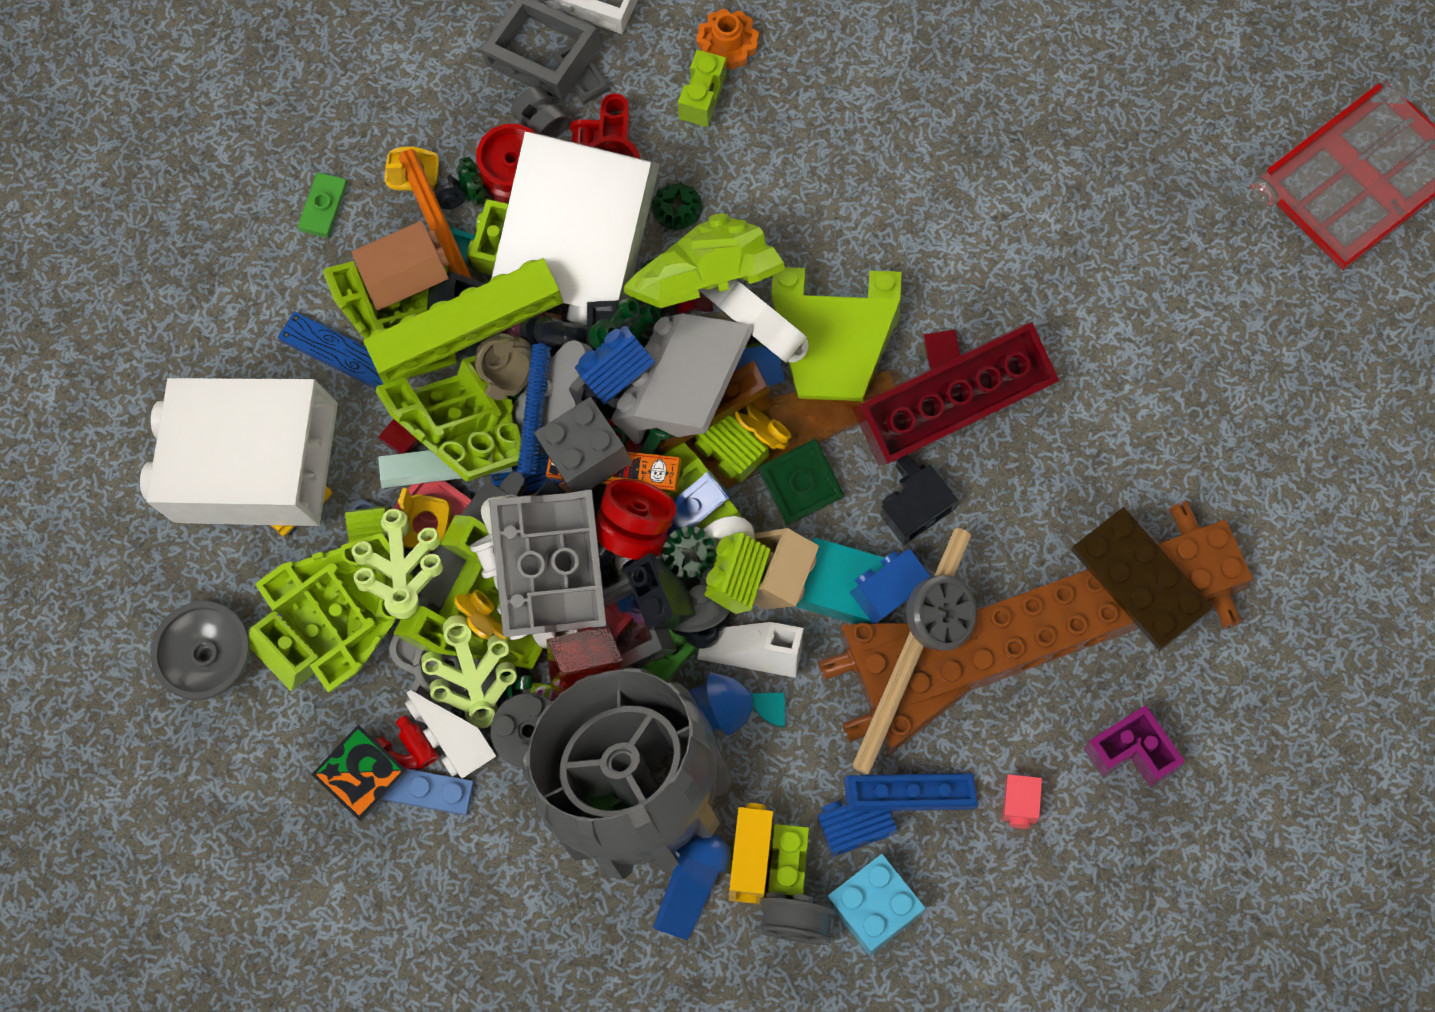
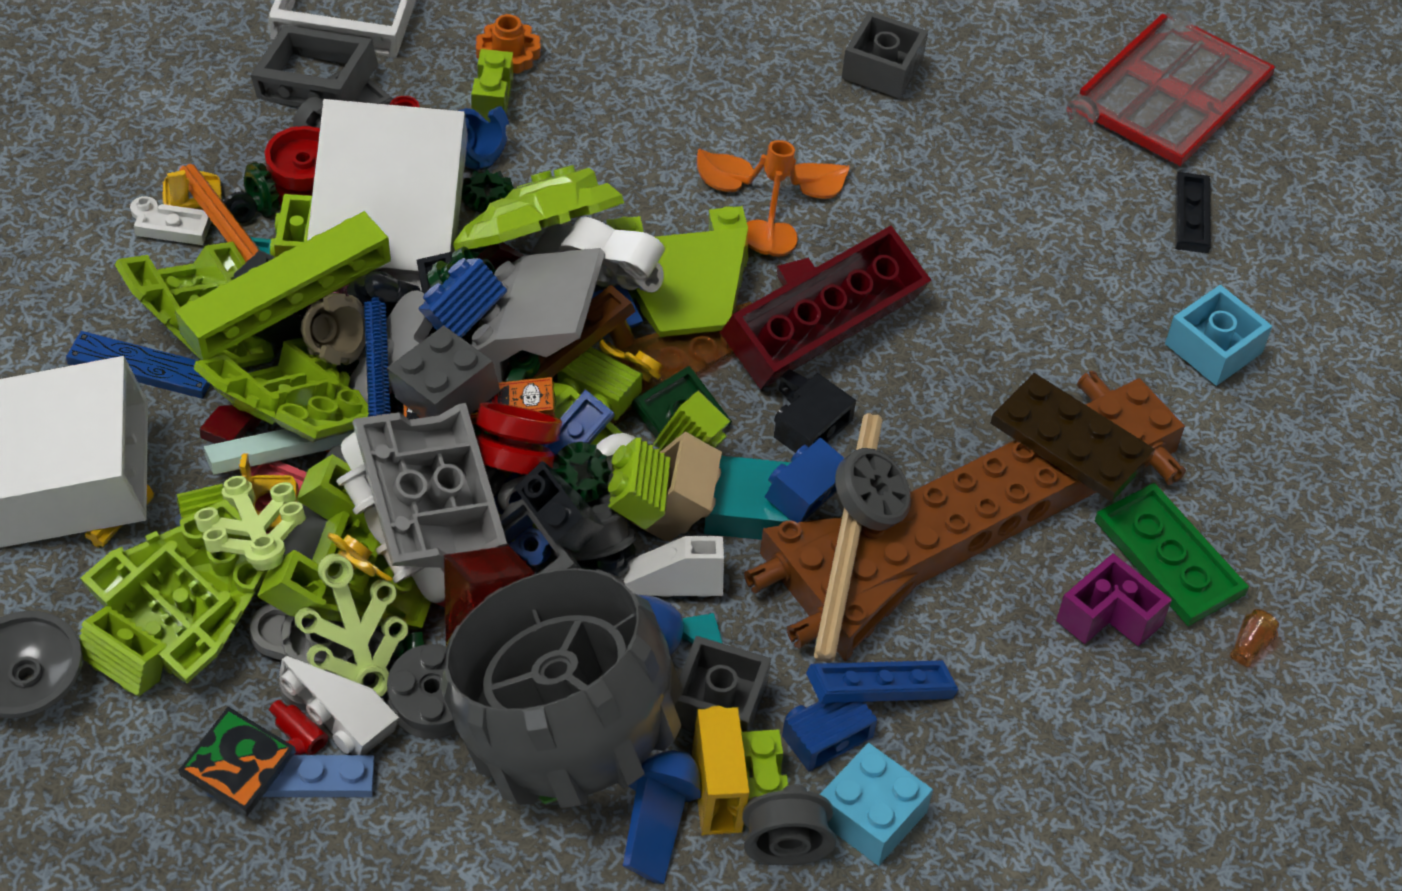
camera: 20 degrees left, 20 degrees down
bright green plate [298,172,348,238] -> none
nougat brick [351,221,449,311] -> none
coral brick [1002,774,1042,829] -> none
none -> white hinge [130,196,212,245]
none -> blue helmet [458,106,509,171]
none -> lime brick [653,390,731,452]
none -> dark grey brick [674,636,771,732]
none -> orange plant [697,140,849,257]
none -> dark grey brick [841,11,928,99]
none -> green plate [1094,483,1249,626]
none -> medium azure brick [1165,285,1272,386]
none -> black tile [1175,172,1211,254]
none -> clear orange cone [1230,609,1279,667]

